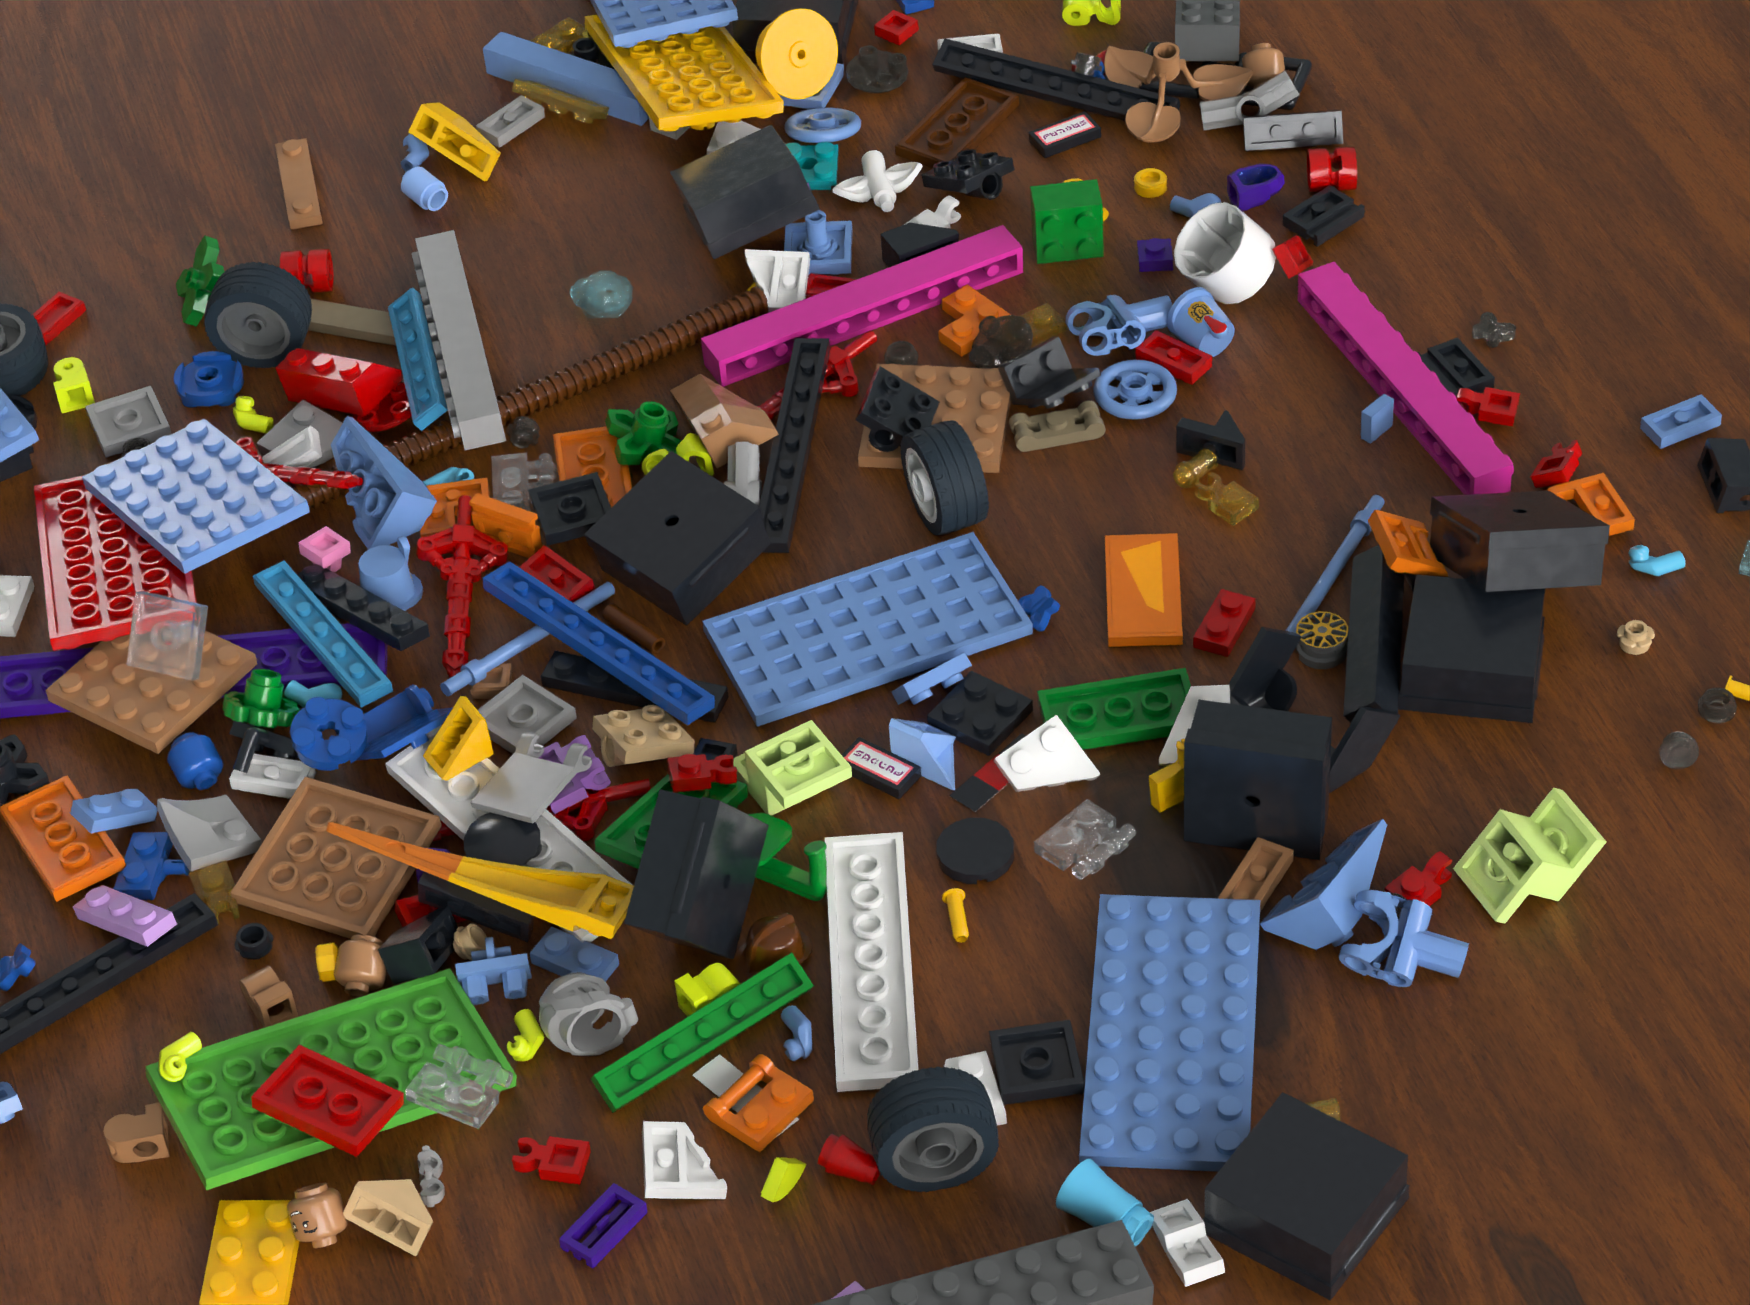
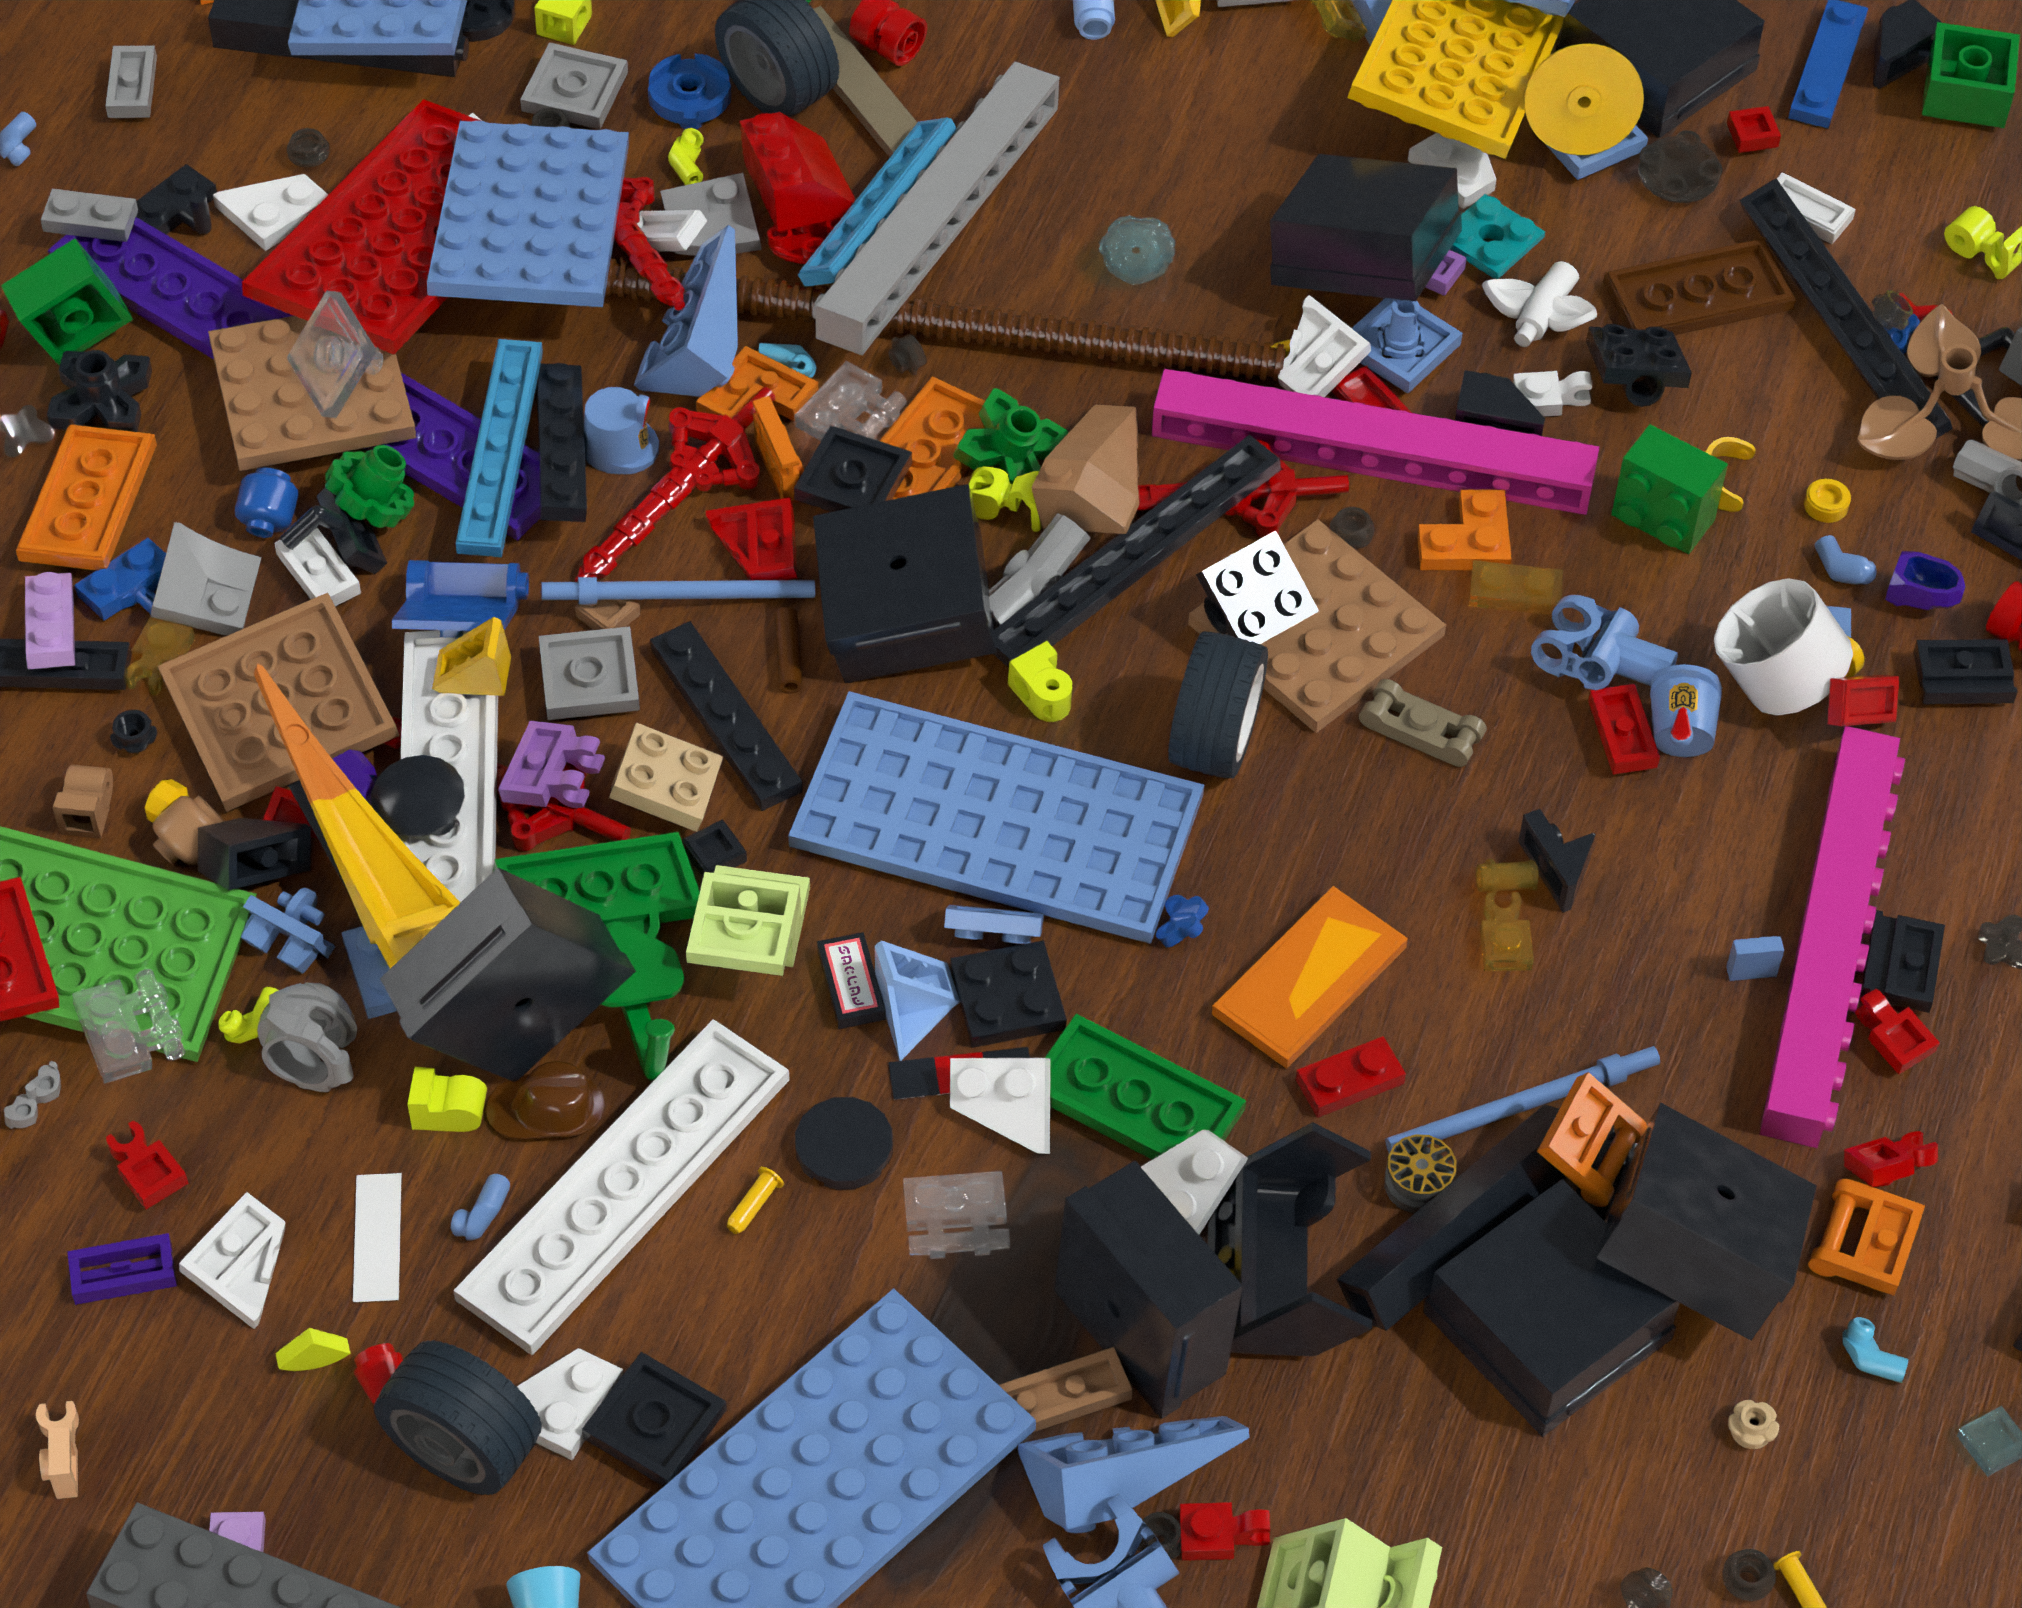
camera: 35 degrees right, 10 degrees up
medium blue plate [70,789,158,833] -> none
medium azure arm [284,680,342,708] -> none
blue plate [290,697,368,771] -> none
bright pink tile [298,526,351,572] -> none
tan plate [453,924,487,960] -> none
light grey flag [471,731,592,823] -> none
blue plate [483,561,715,726] -> none
green plate [591,953,814,1113] -> none
red plate [667,754,737,793] -> none
orange plate [703,1054,814,1153] -> none
medium blue plate [784,108,861,143] -> none
clear smoke dish [969,315,1033,369] -> none
black bracket [997,337,1101,409] -> none
tile [1029,111,1101,158] -> none
medium blue plate [1093,360,1177,420] -> none
dark purple plate [1137,238,1173,272] -> none
none -> neon yellow leg [1008,641,1072,722]

